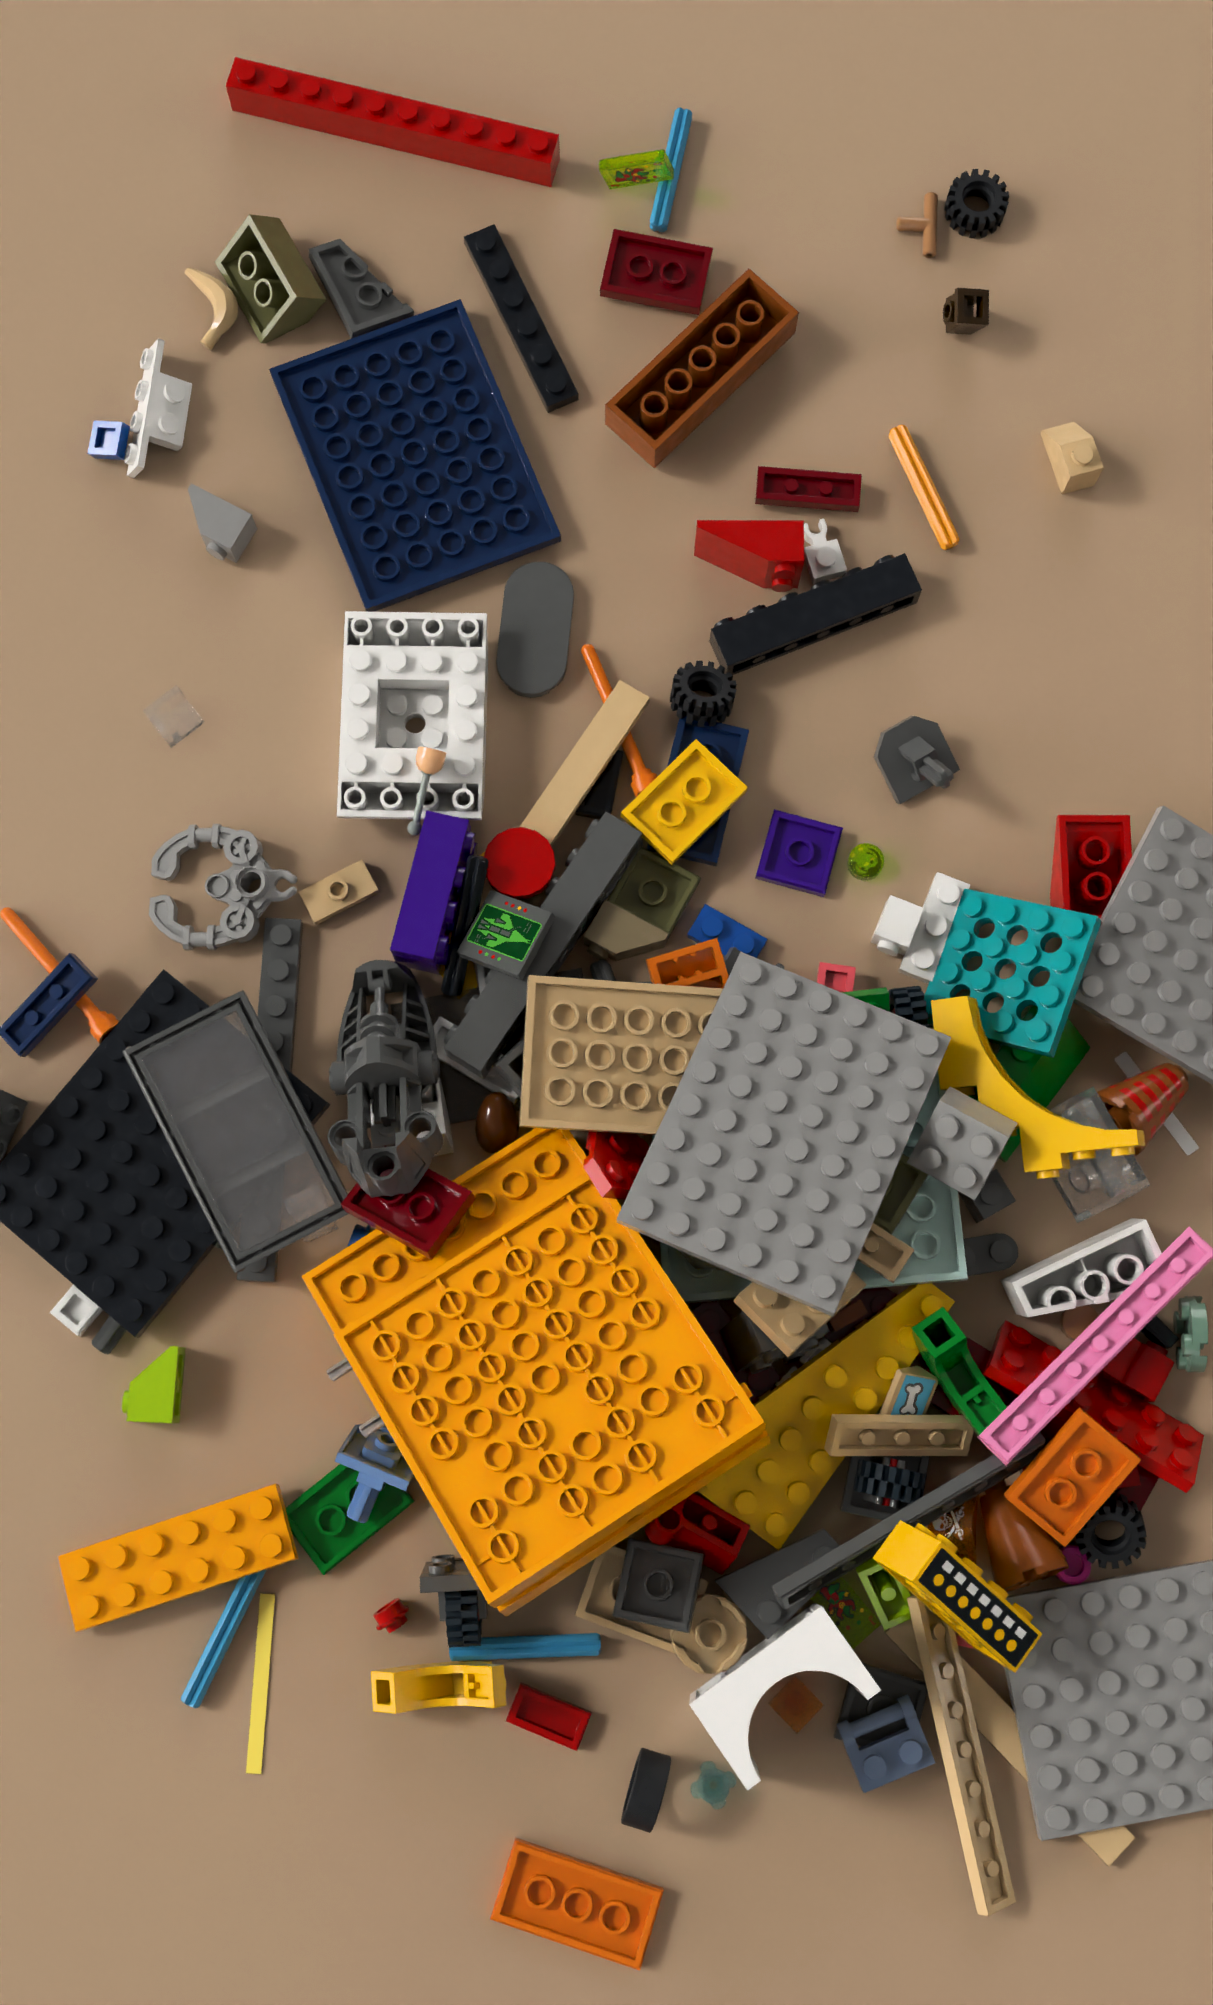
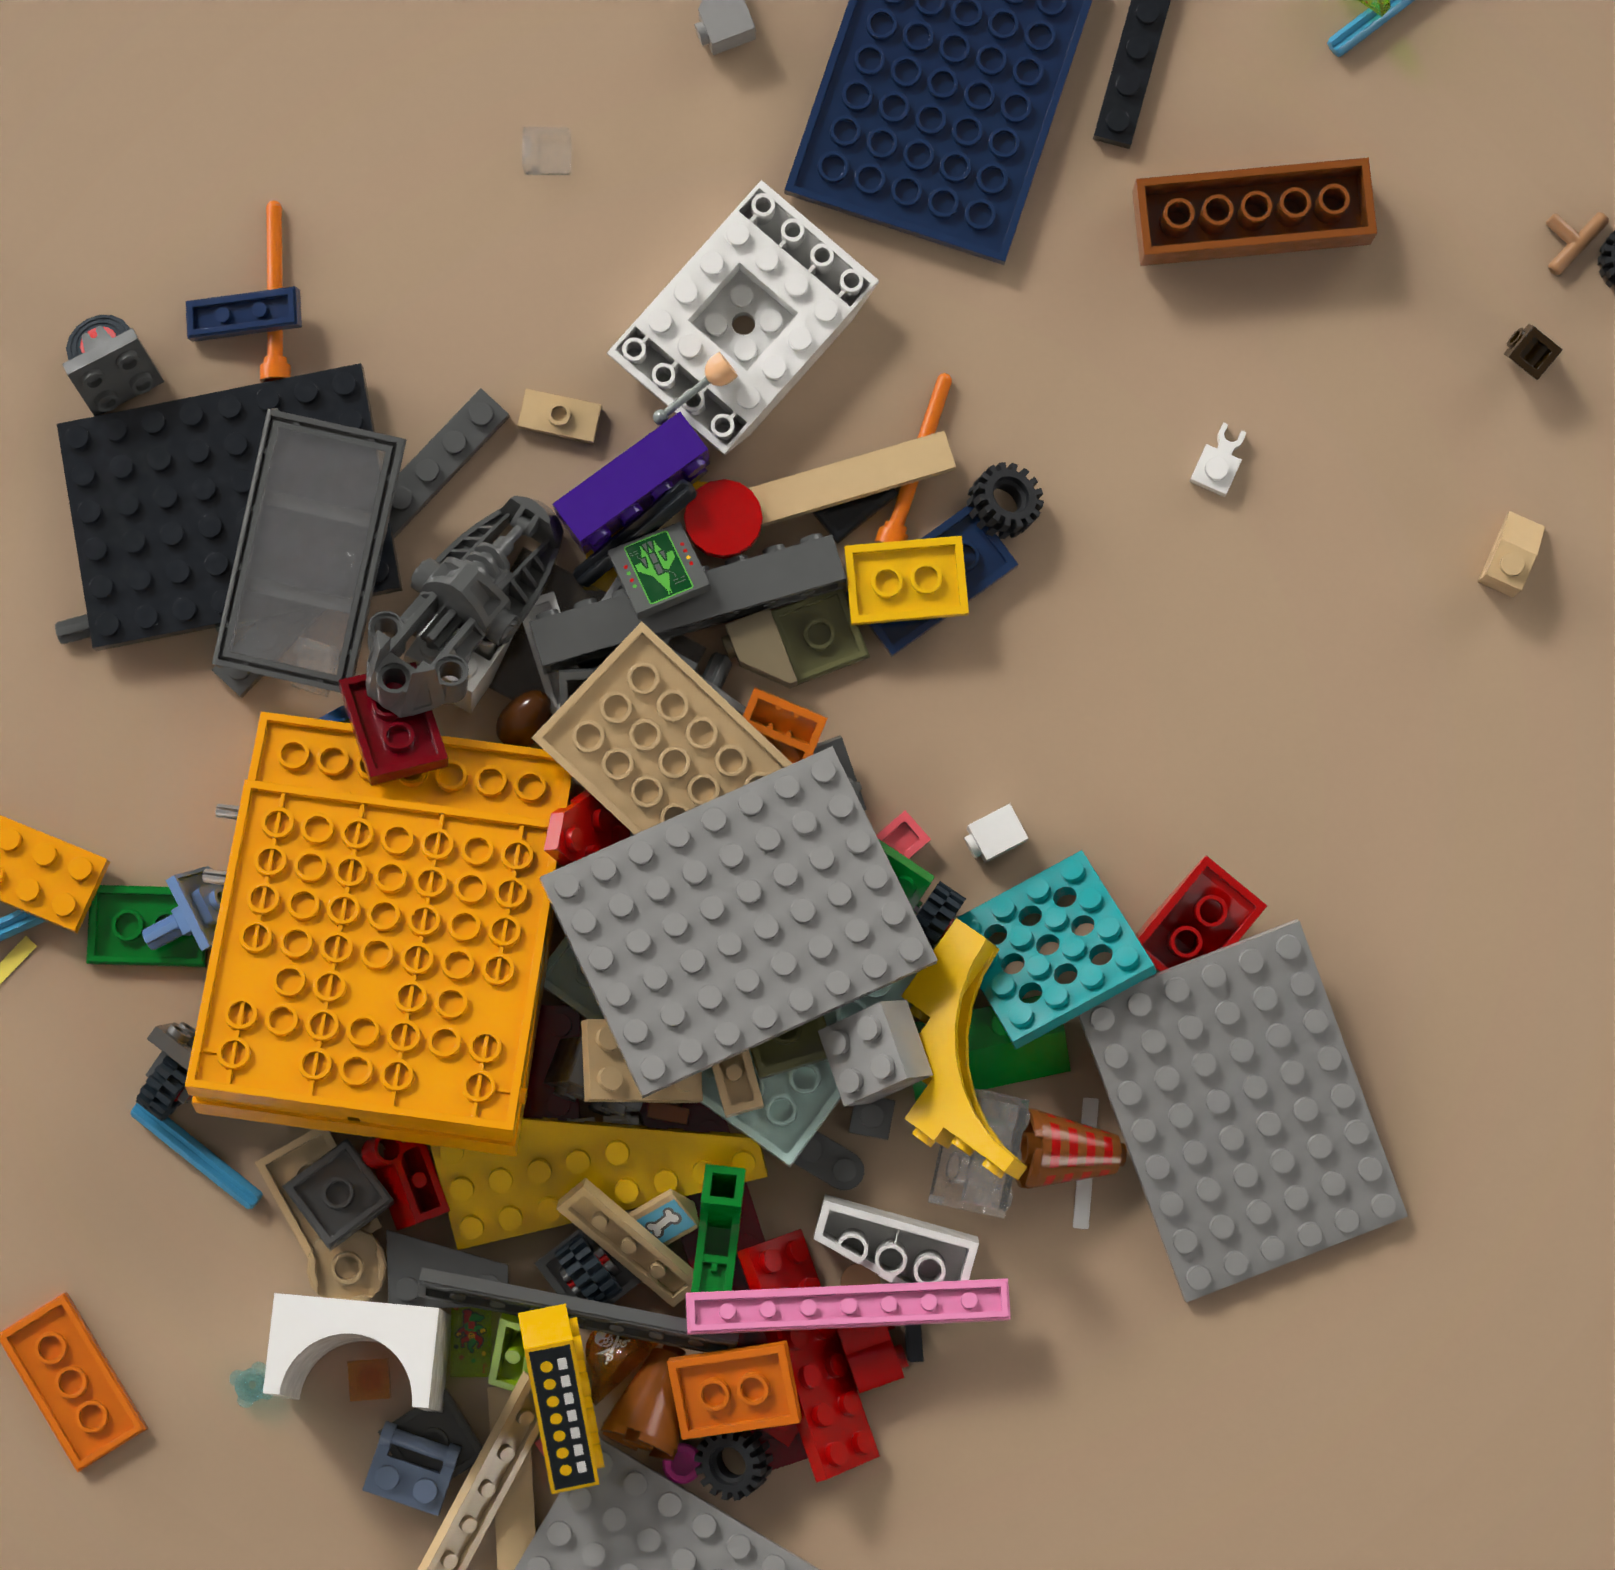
camera: 40 degrees right, 5 degrees up
white tile [50,1284,103,1337] -> none
lime slope [122,1346,186,1423] -> none
light grey piece [149,824,297,950] -> none
yellow arch [371,1661,507,1714] -> none
red plate [373,1598,409,1633] -> none
dark grey tile [496,562,574,698] -> none
red tile [506,1682,592,1751] -> none
dark red plate [600,229,713,315] -> none
black tyre [621,1748,671,1833] -> none
blue plate [687,904,768,958] -> none
red slope [694,520,805,592] -> none
black brick [709,553,922,675] -> none
dark red plate [755,466,862,512] -> none
dark purple tile [755,809,843,897] -> none
clear neon green tile [847,843,884,881] -> none
dark grey piece [874,716,960,804] -> none
light orange axle [889,425,960,550] -> none
white plate [898,872,970,984] -> none
sand green plate [1173,1296,1208,1372] -> none

